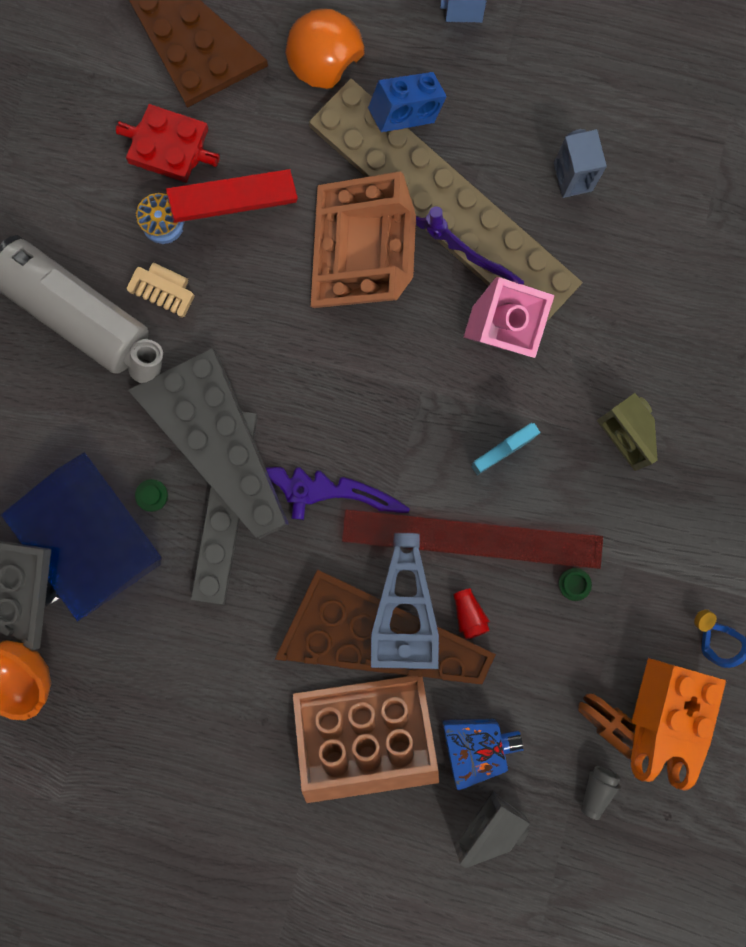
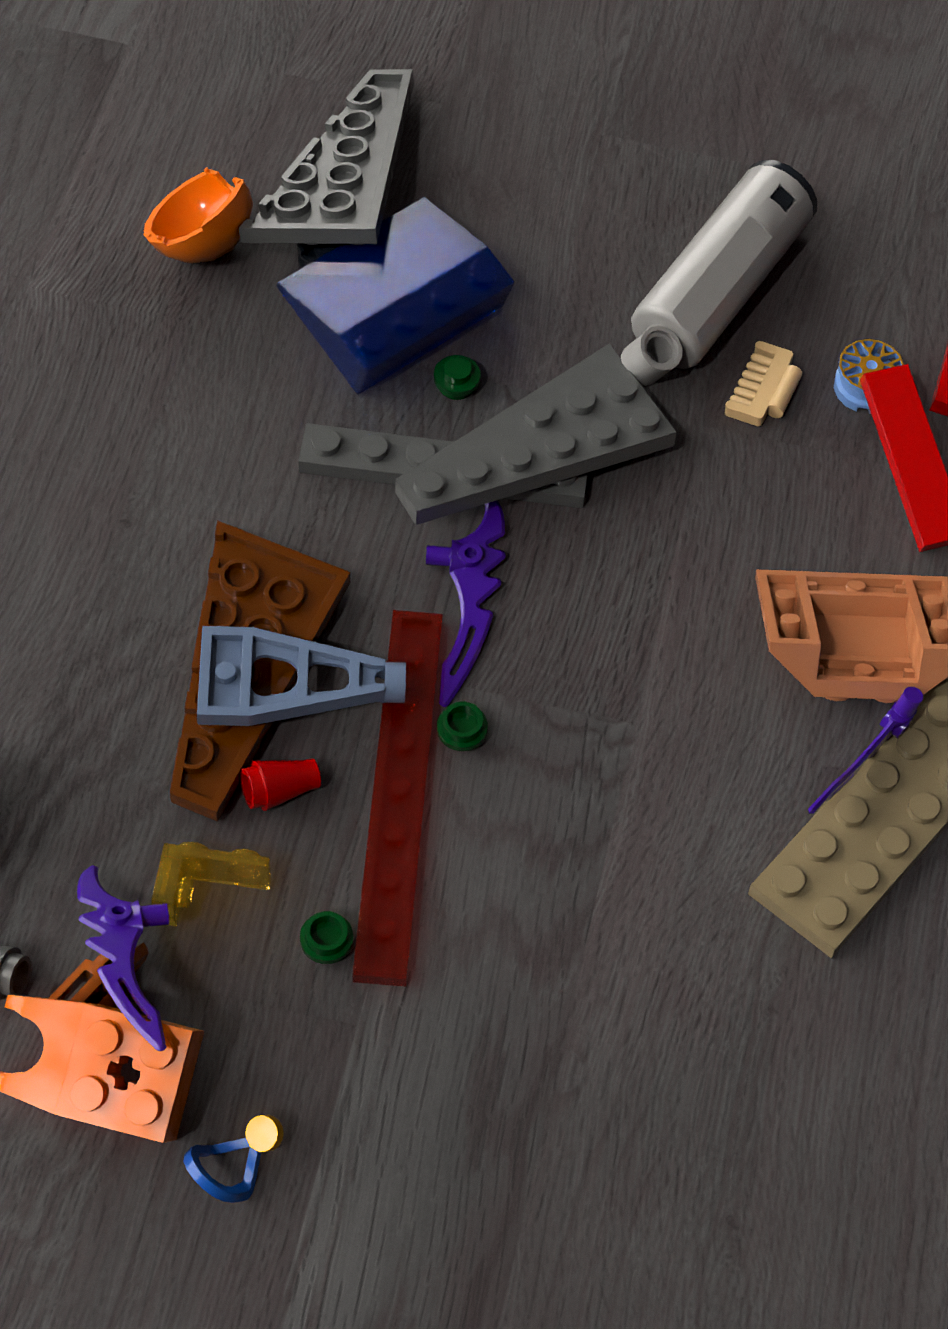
camera: 85 degrees right, 25 degrees down
nougat slope [293,676,439,803] -> none
blue torso [442,719,524,790] -> none
bright pink slope [463,277,554,358] -> none
medium azure tile [471,422,541,475] -> none
olive slope [597,393,658,471] -> none
none -> dark purple piece [77,865,169,1051]
none -> clear yellow bracket [151,842,271,926]
none -> dark green plate [437,701,488,751]

